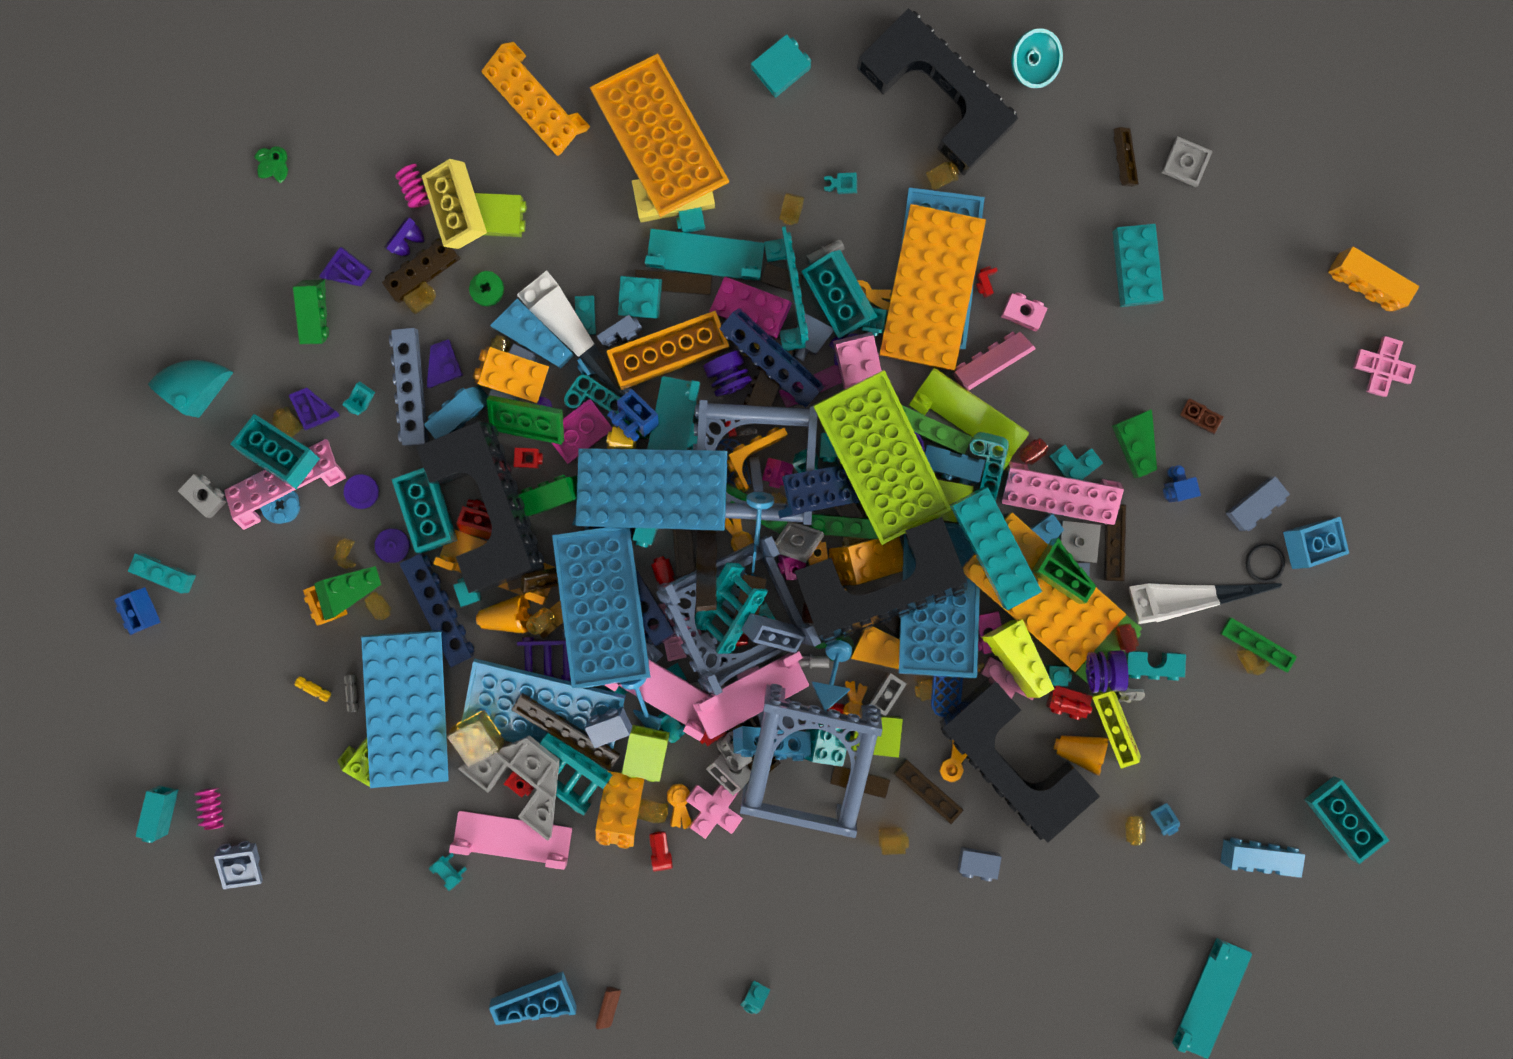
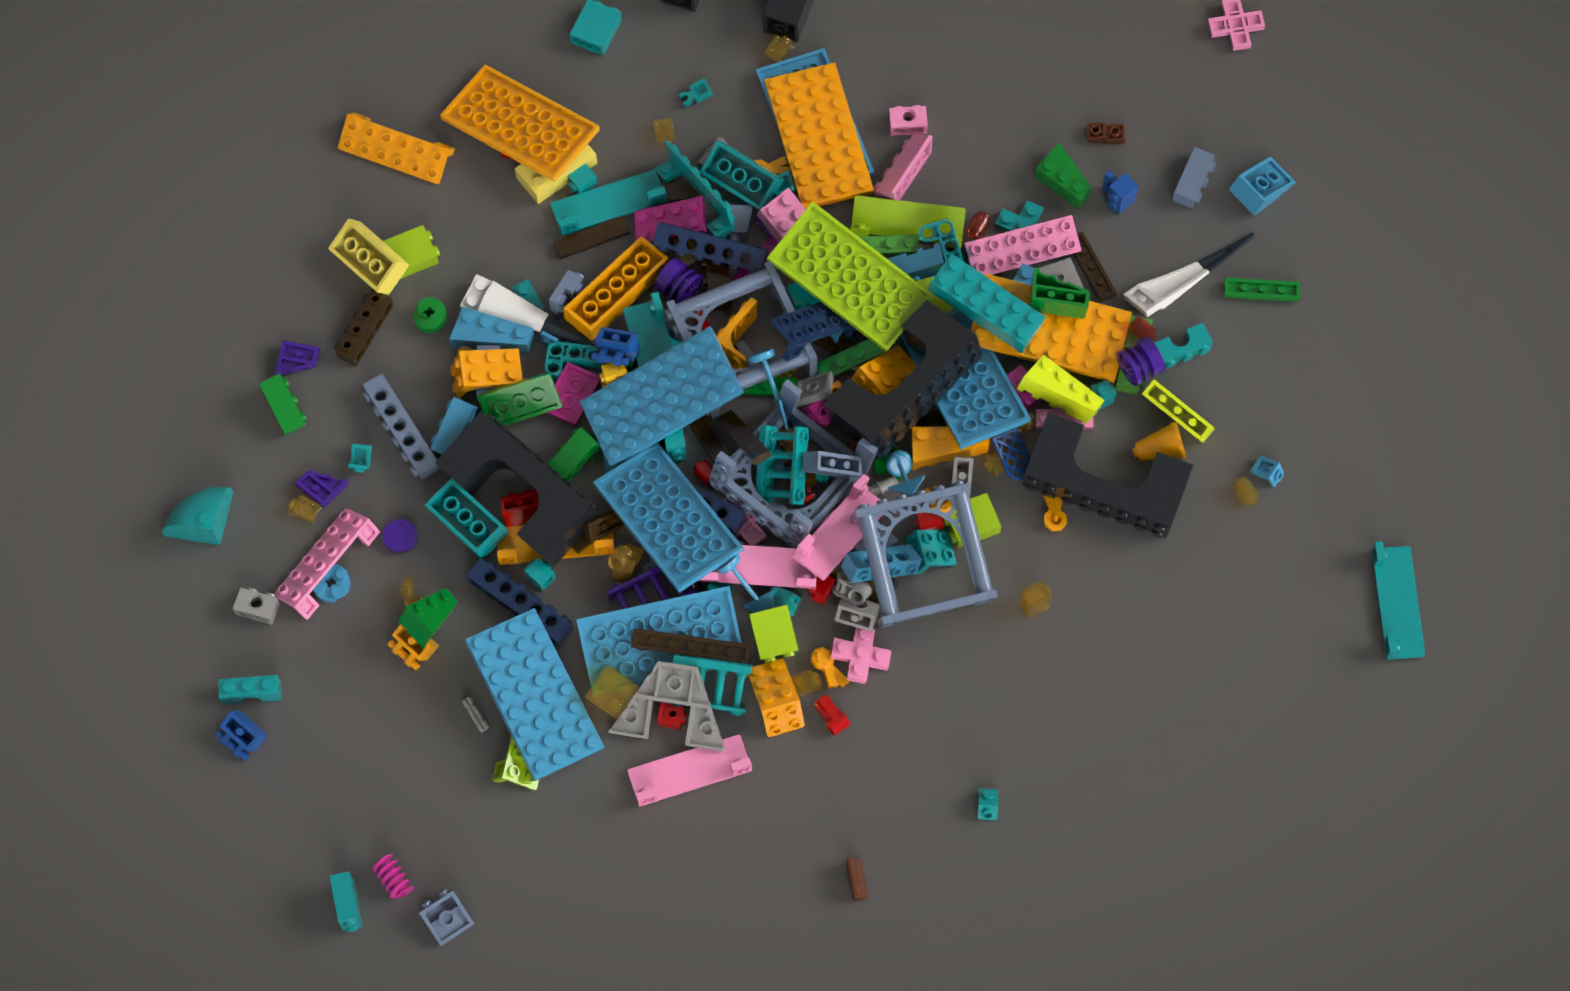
camera: 25 degrees left, 20 degrees down
teal brick [230,414,320,489] -> none
green plate [254,146,288,183] -> none
yellow axle [294,676,331,702] -> none
clear yellow brick [364,592,392,621] -> none
dark purple piece [375,528,410,563] -> none
dark purple tile [384,217,425,256] -> none
dark pink piece [395,164,430,208] -> none
clear yellow bracket [403,281,436,315] -> none
dark purple wing [427,339,463,389] -> none
teal piece [428,853,467,891] -> none
light orange cone [476,595,532,634] -> none
dark azure wedge [489,971,577,1025] -> none
red brick [514,448,543,469] -> none
brick [585,707,632,748] -> none
teal brick [618,276,662,318] -> none
light orange piece [725,518,754,552] -> none
dark pink brick [762,458,794,489] -> none
dark brown tile [830,765,891,799] -> none
dark brown tile [894,759,964,824] -> none
sand blue brick [957,847,1001,881] -> none
red bracket [976,266,998,298] -> none
red brick [1046,686,1093,720] -> none
teal brick [1112,224,1164,307] -> none
light grey piece [1117,688,1145,703] -> none
wedge [1220,837,1305,878] -> none
clear yellow bracket [1237,650,1270,675] -> none
black piece [1246,543,1285,583] -> none
teal brick [1304,776,1390,864] -> none

